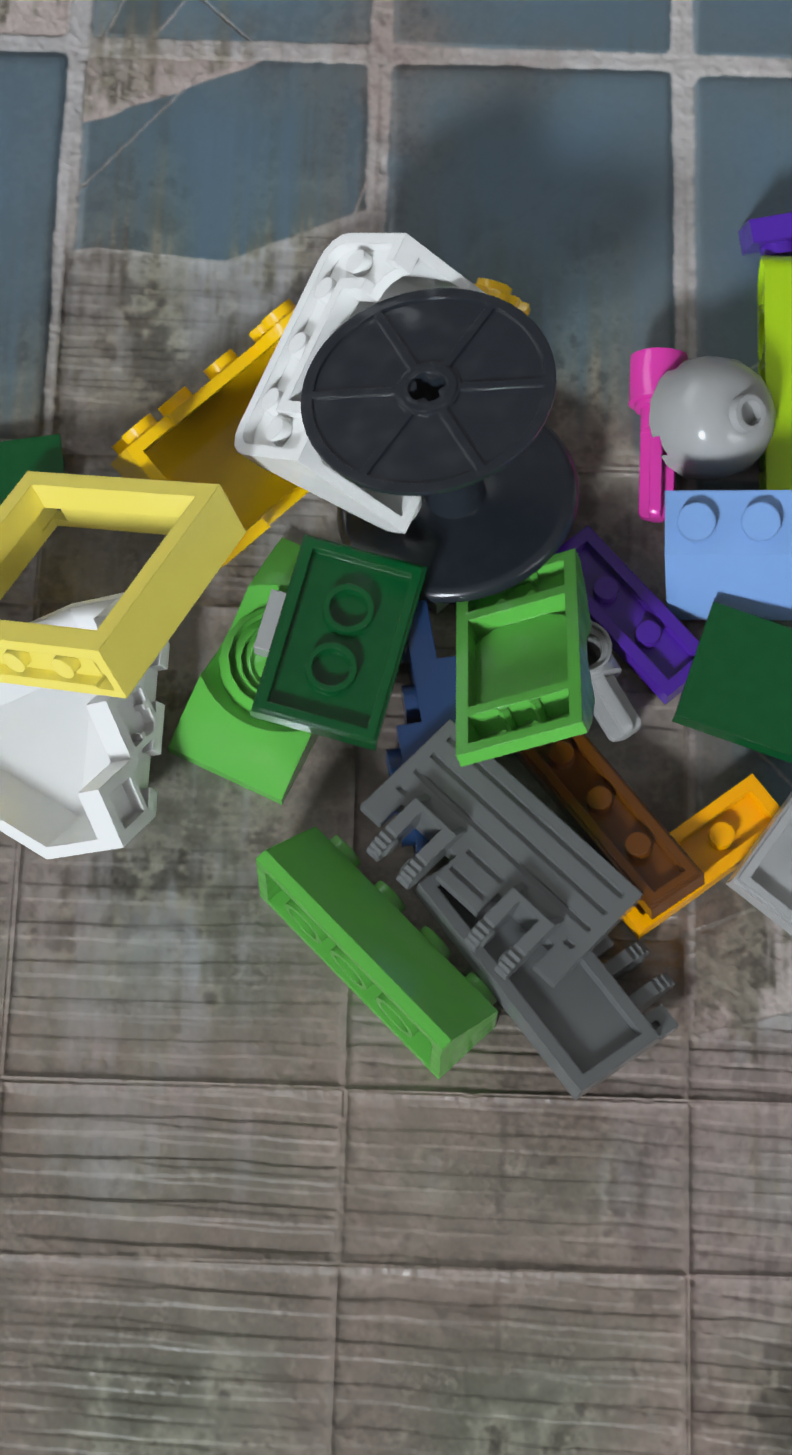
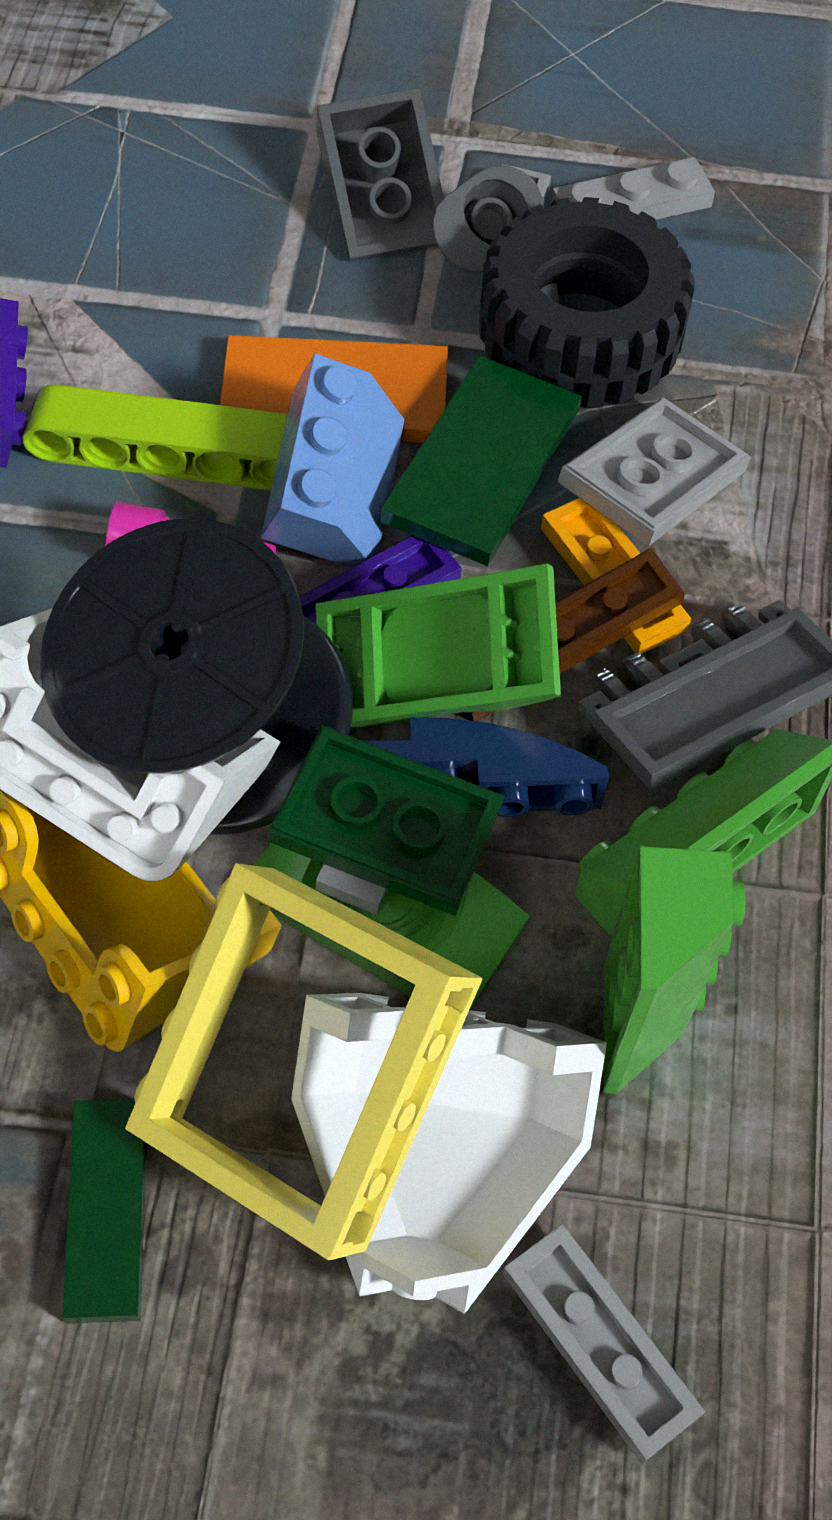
camera: 85 degrees left, 10 degrees down
dark grey hinge [360,719,643,988] -> none
light grey cylinder [649,356,776,481] -> none
none -> bright green slope [603,846,745,1094]

